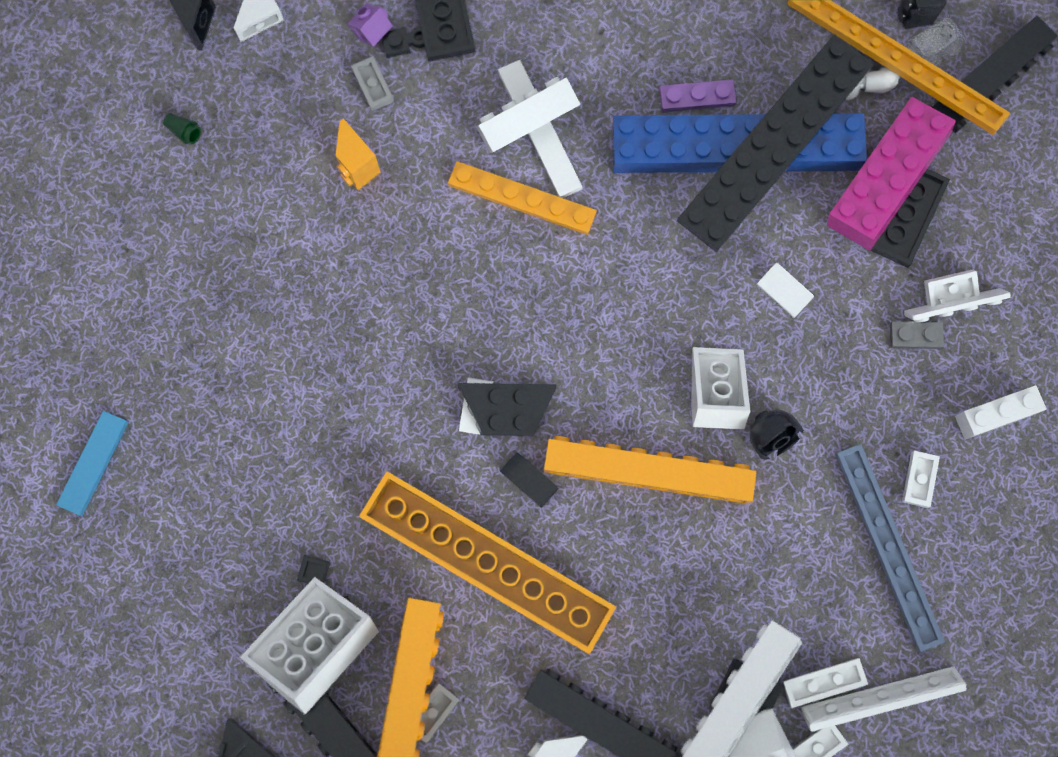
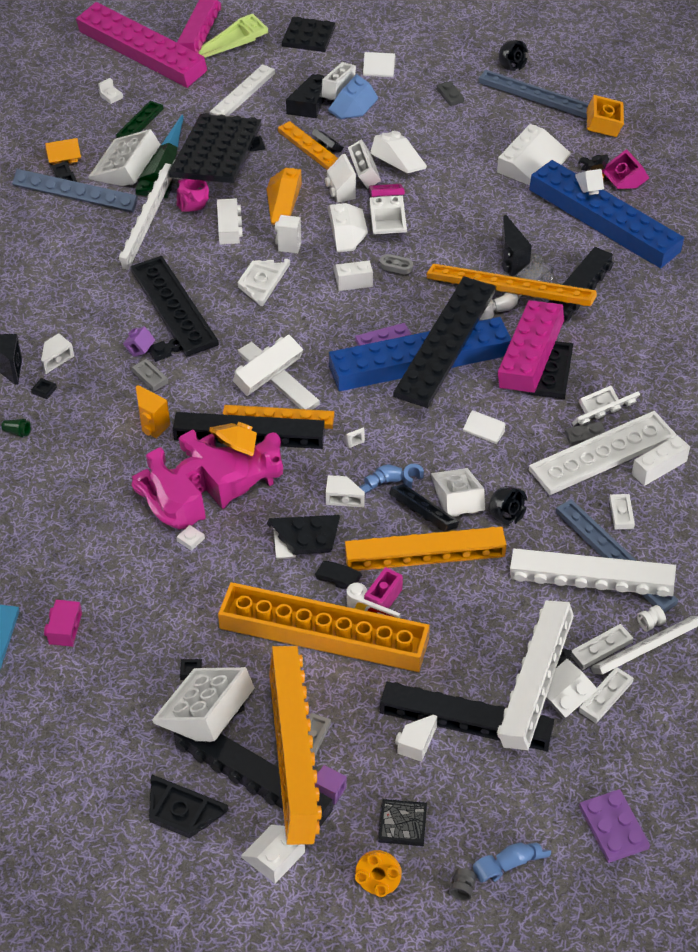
camera: 15 degrees left, 30 degrees down
none -> black tile [31,378,57,399]
none -> dark pink brick [44,600,82,647]
none -> dark pink animal [132,430,283,529]
none -> black brick [173,412,325,449]
none -> white plate [177,525,205,551]
none -> light orange wedge [209,422,257,456]
none -> white slope [326,475,365,507]
none -> white slope [342,428,365,448]
none -> white door [347,583,400,618]
none -> medium blue piece [359,464,424,494]
none -> dark pink brick [364,567,403,609]
none -> black plate [389,484,459,531]
none -> white brick [510,548,676,597]
none -> white plate [529,411,677,495]
none -> white wheel [637,605,666,632]

